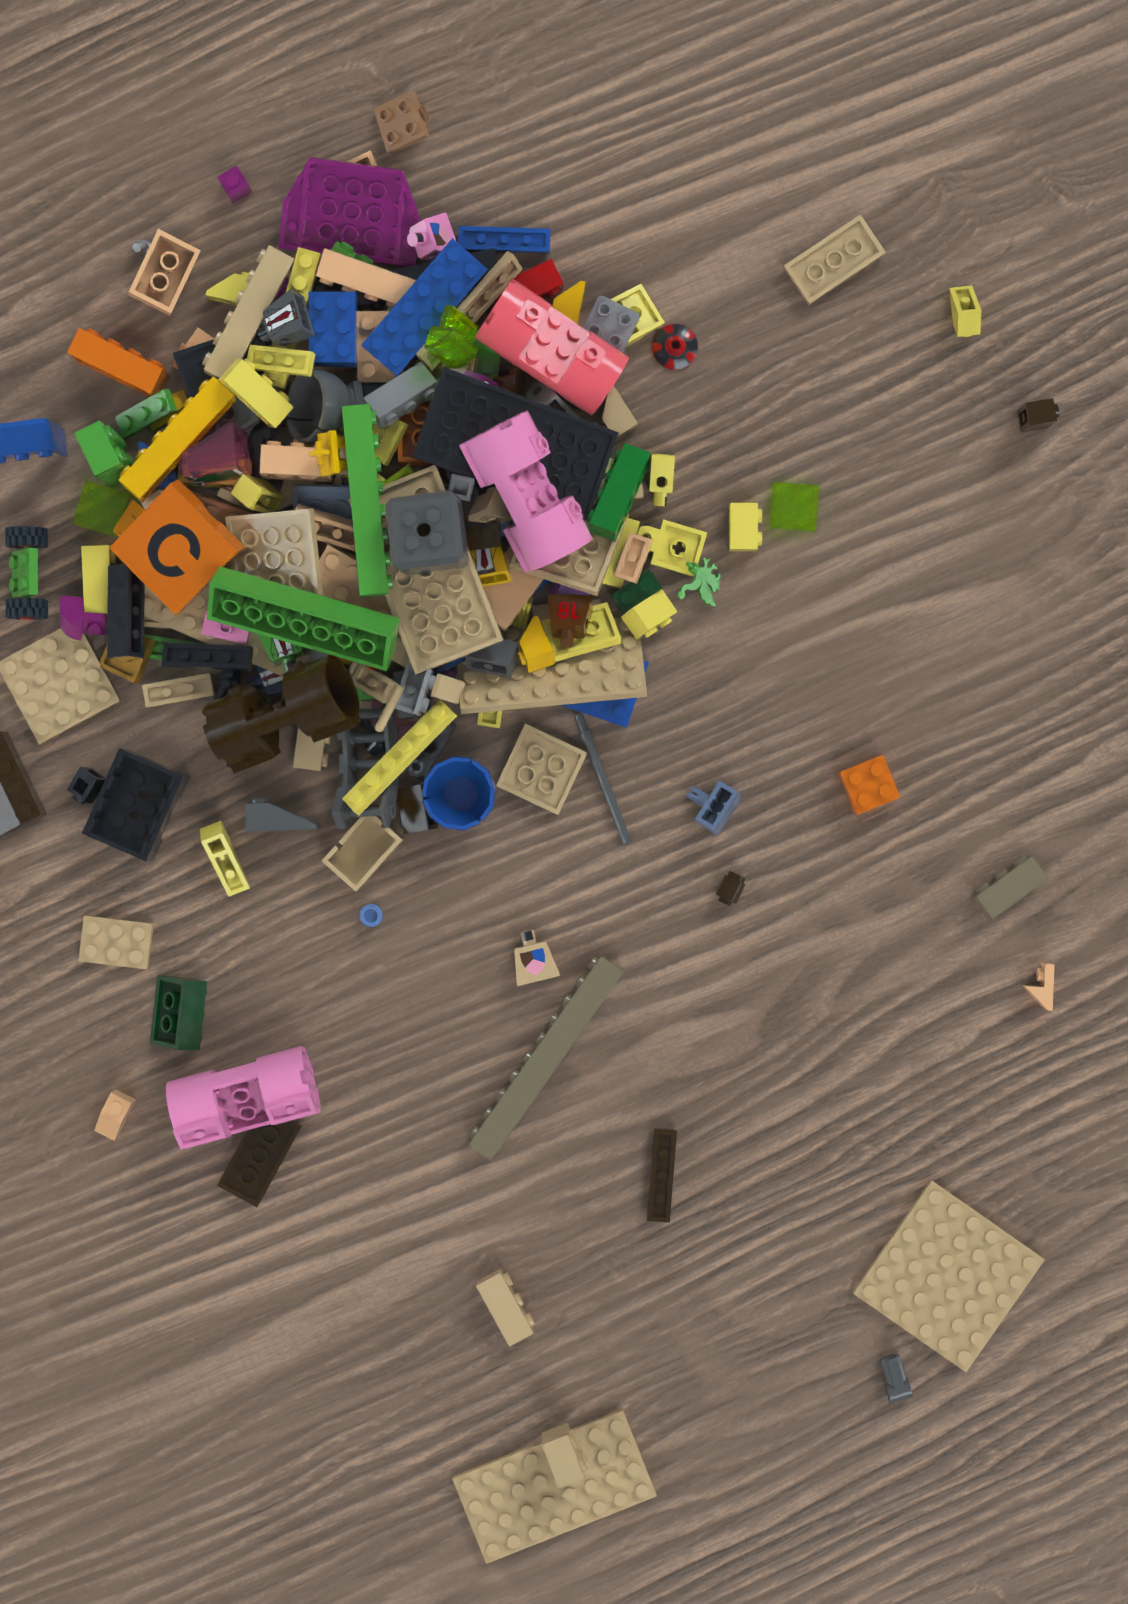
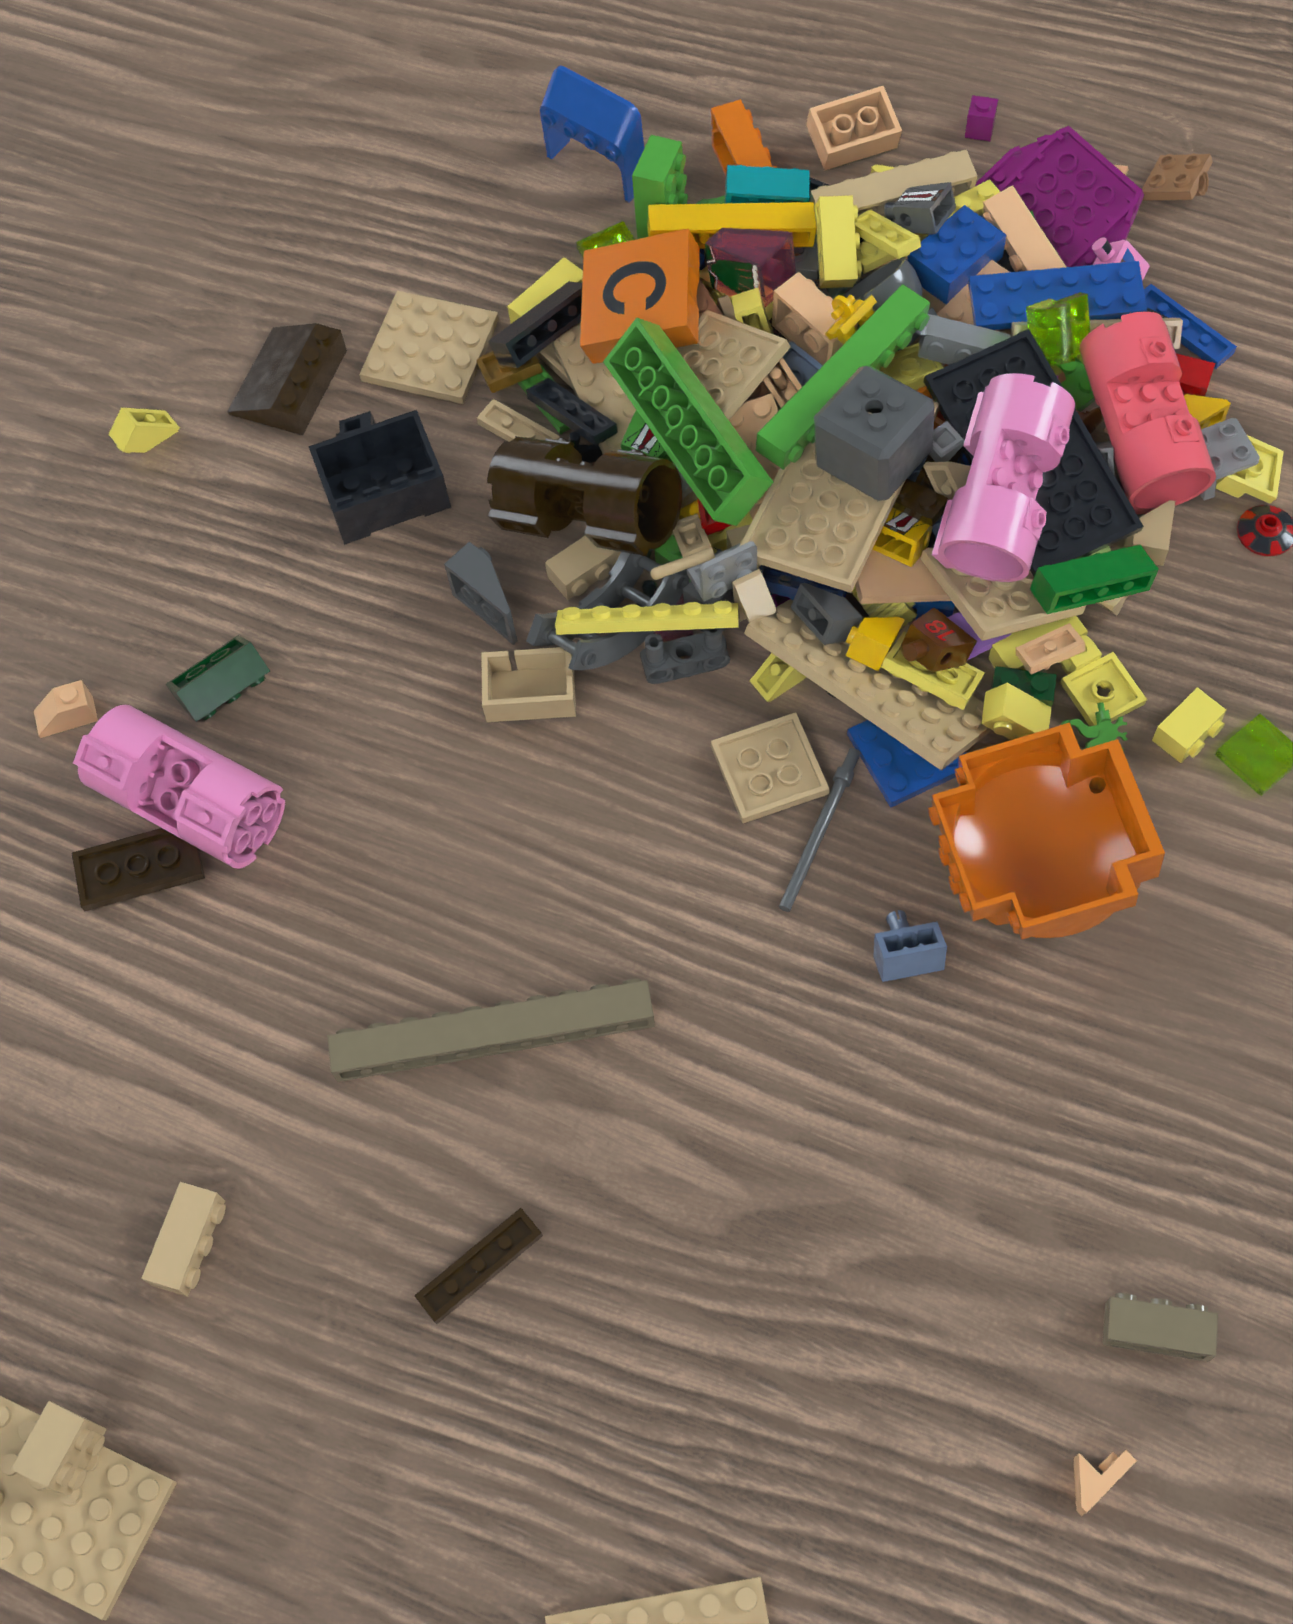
camera: 55 degrees right, 25 degrees down
plate [5,526,48,620] -> none
magenta brick [59,596,107,641] -> none
tan plate [78,915,154,969] -> none
light yellow slope [200,821,250,897] -> none
bright pink plate [201,611,250,645] -> none
medium blue plate [360,904,383,927] -> none
dark brown brick [396,784,438,834] -> none
blue plate [421,756,496,831] -> none
tan torso [514,930,560,986] -> none
light yellow torso [648,453,675,506] -> none
dark brown brick [716,871,746,906] -> none
orange brick [837,755,900,815] -> none
none -> teal brick [725,165,810,204]
none -> orange windscreen [928,723,1165,940]

